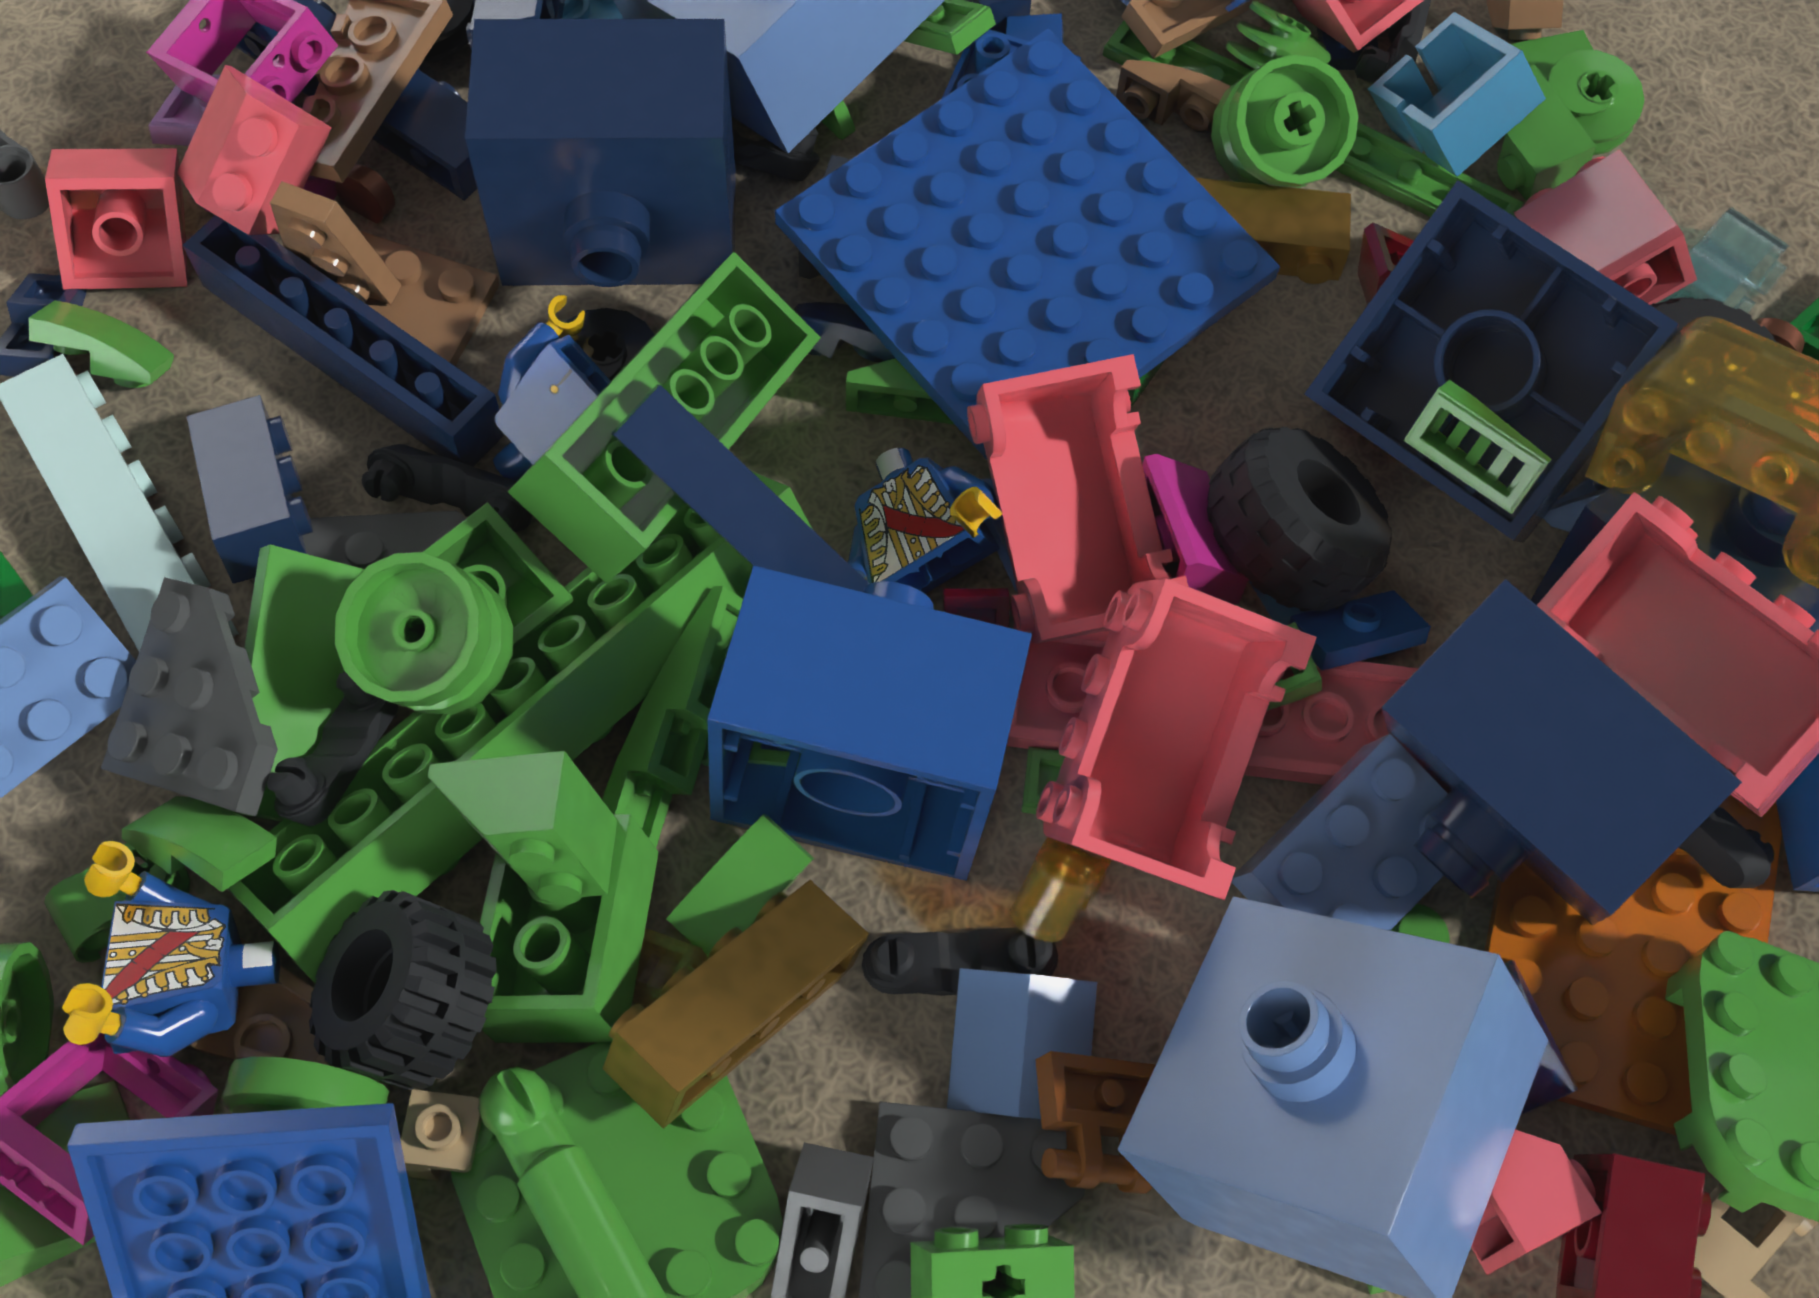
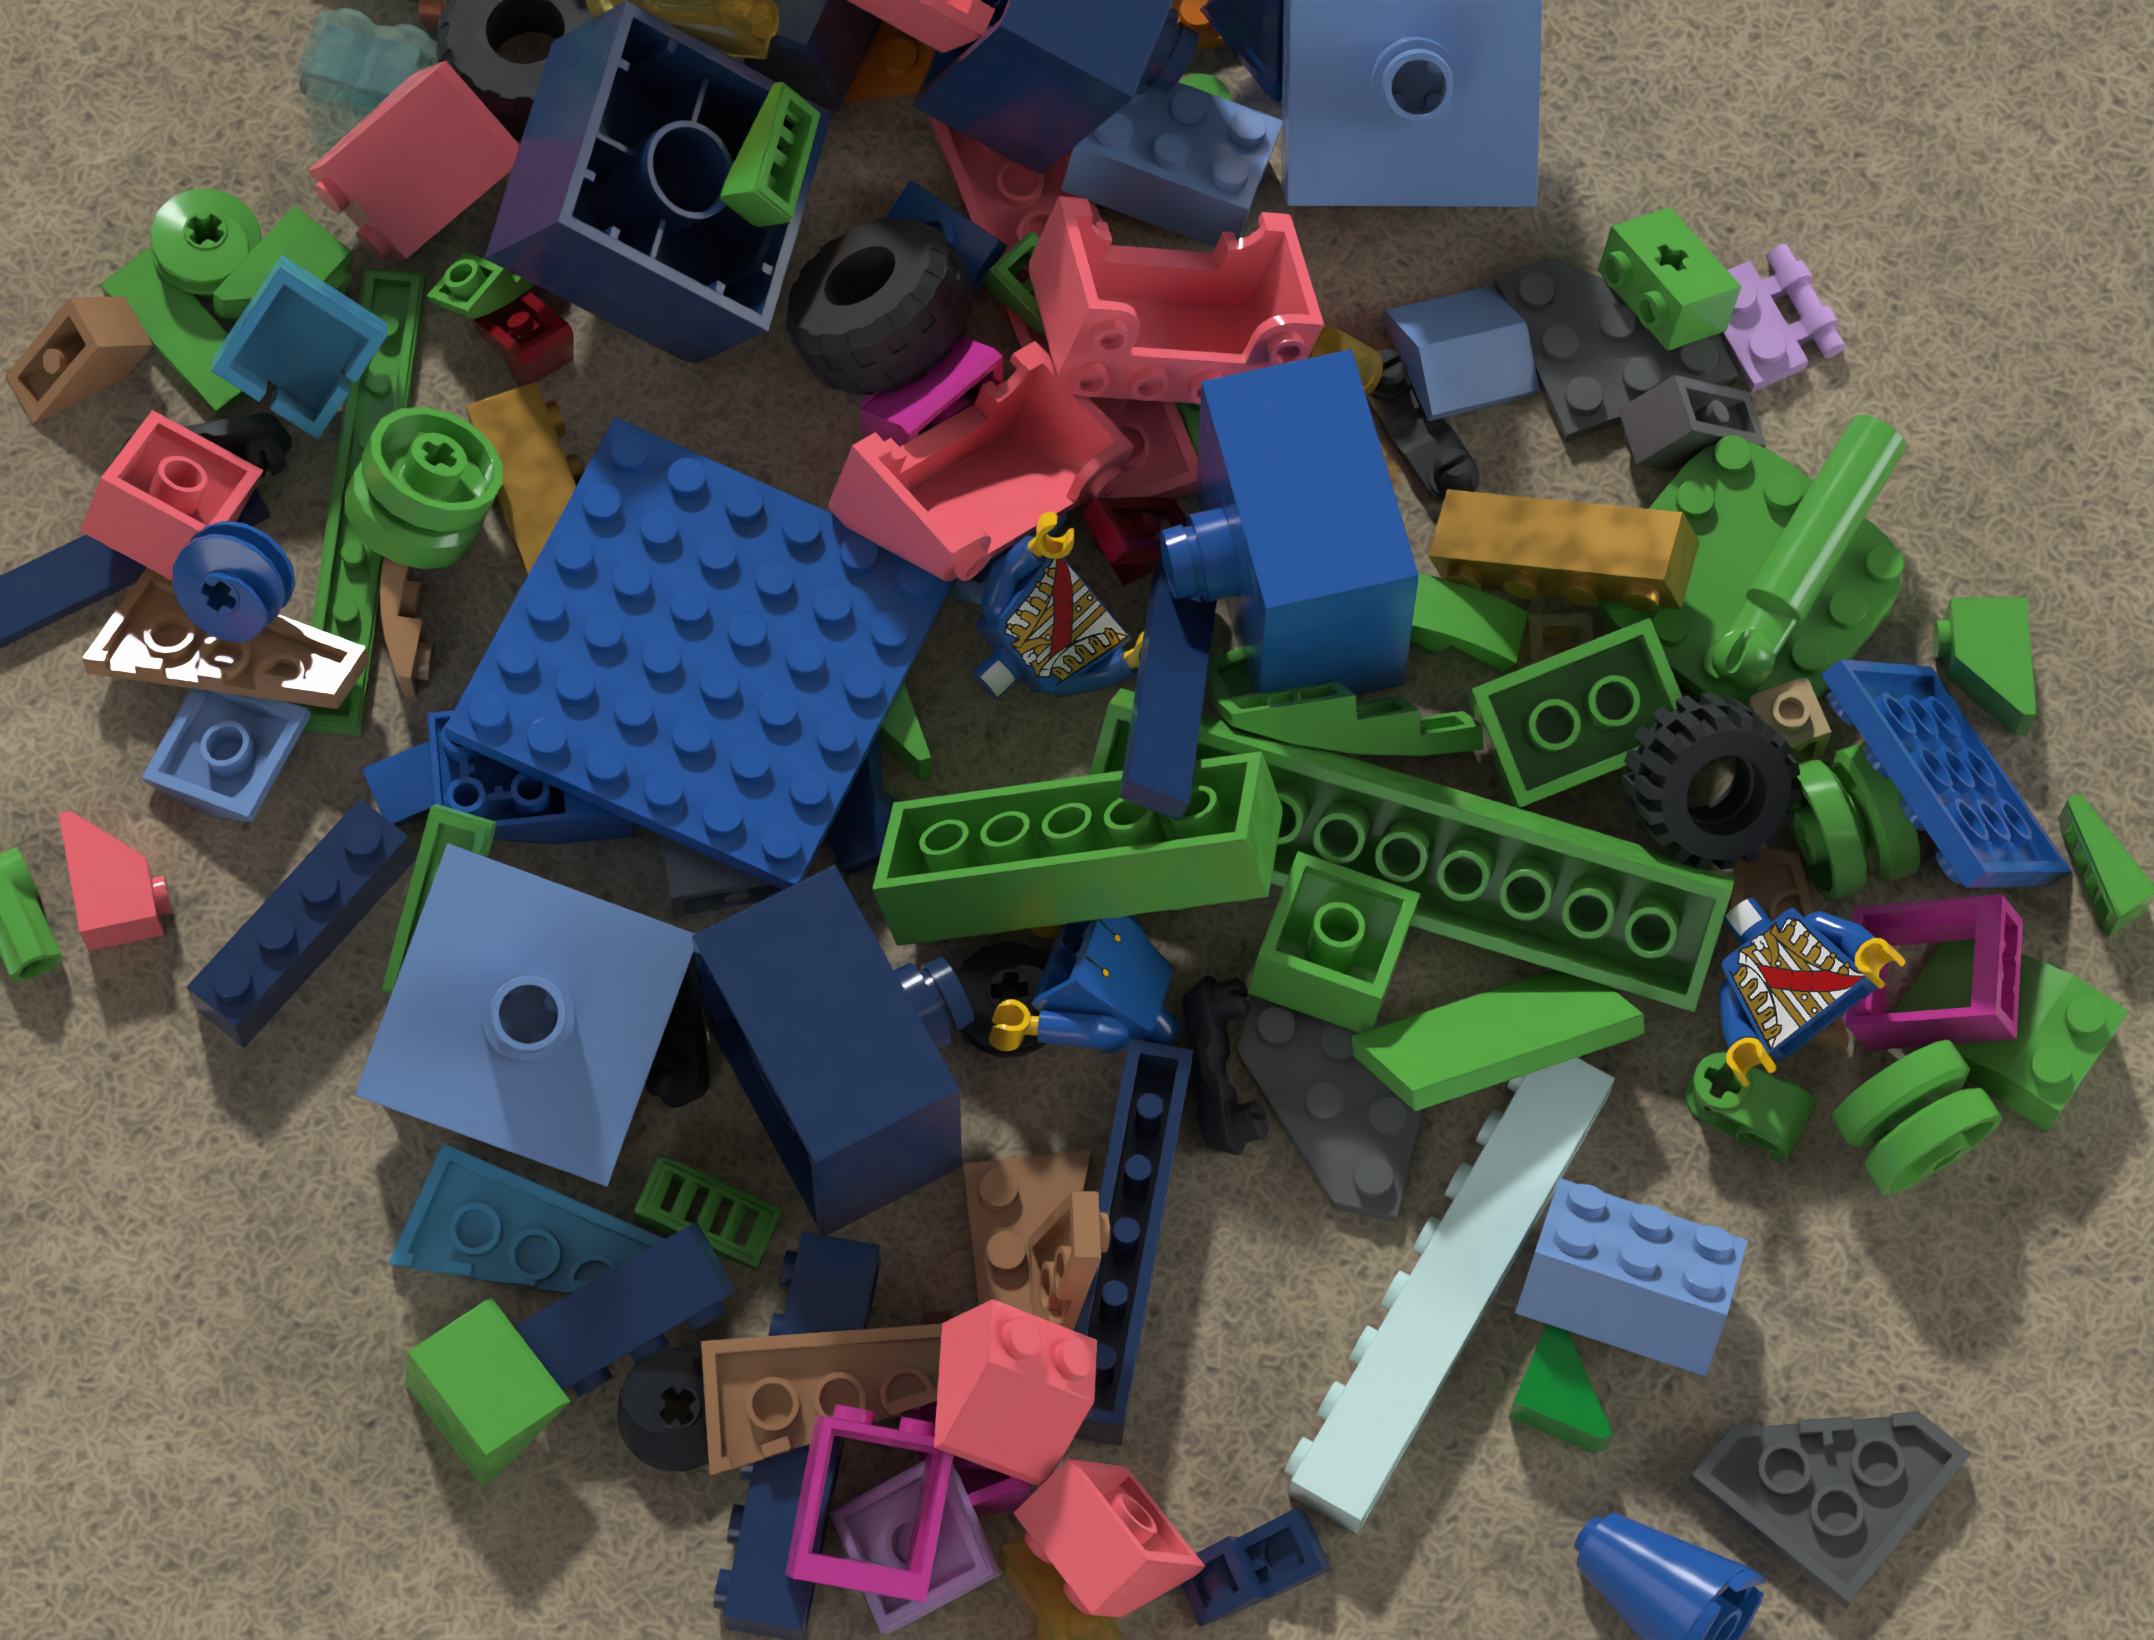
camera: 115 degrees left, 5 degrees up
bright green slope [28,300,174,388] -> none
dark grey plate [101,577,278,816] -> none
bright green slope [122,796,277,892] -> none
brick [187,395,313,584] -> none
black piece [267,670,398,826] -> none
bright green wheel [335,552,513,714] -> none
bright green slope [428,751,617,904] -> none
dark orange plate [1035,1051,1156,1194] -> none
bright green piece [1225,1,1331,70] -> none

